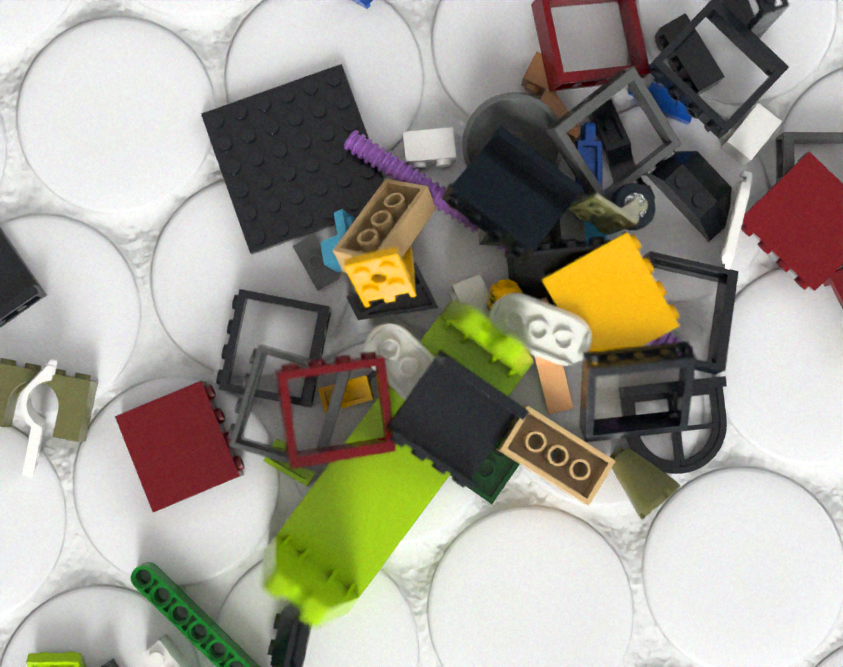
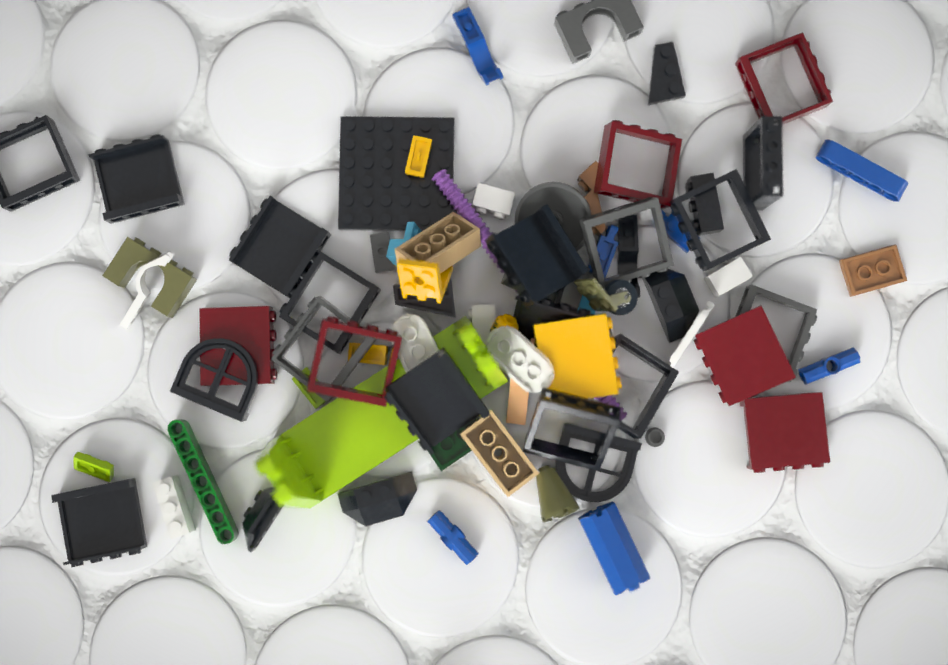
camera: 25 degrees right, 0 degrees up
none -> black window [170,338,259,422]
none -> black panel [229,196,331,298]
none -> black wedge [337,472,417,527]
none -> yellow plate [405,135,432,178]
none -> blue piece [427,509,479,565]
none -> blue brick [578,501,650,595]
none -> dark grey plate [645,427,665,447]

